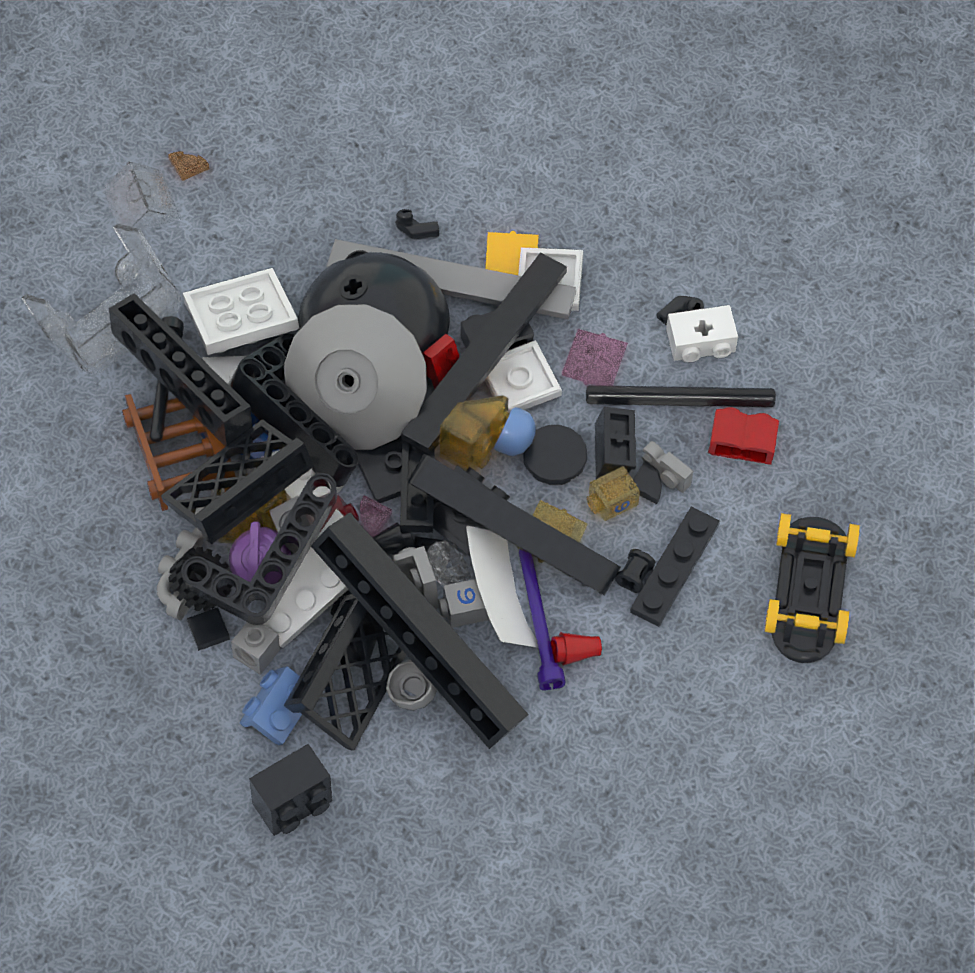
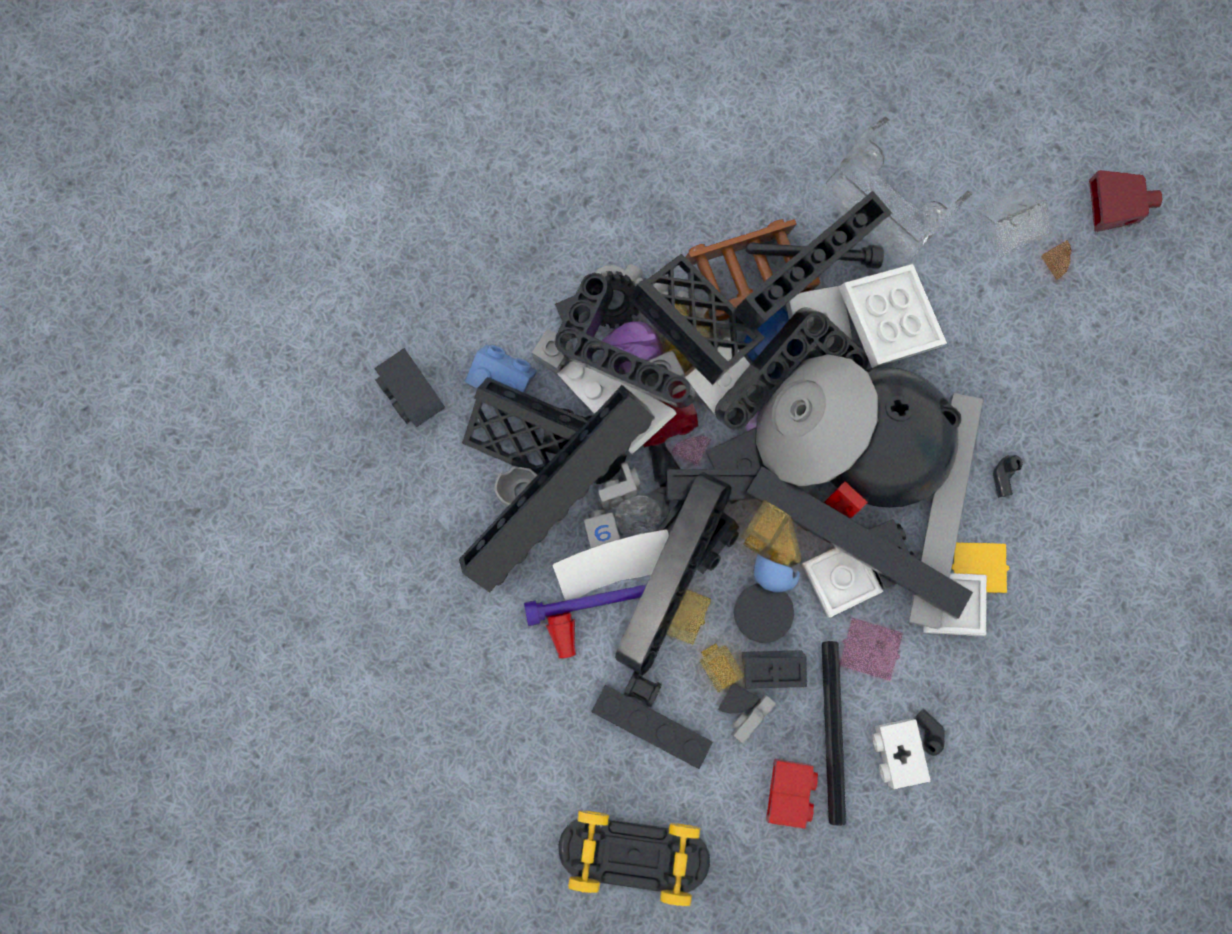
camera: 90 degrees right, 20 degrees up
none -> dark red torso [1089,170,1162,232]

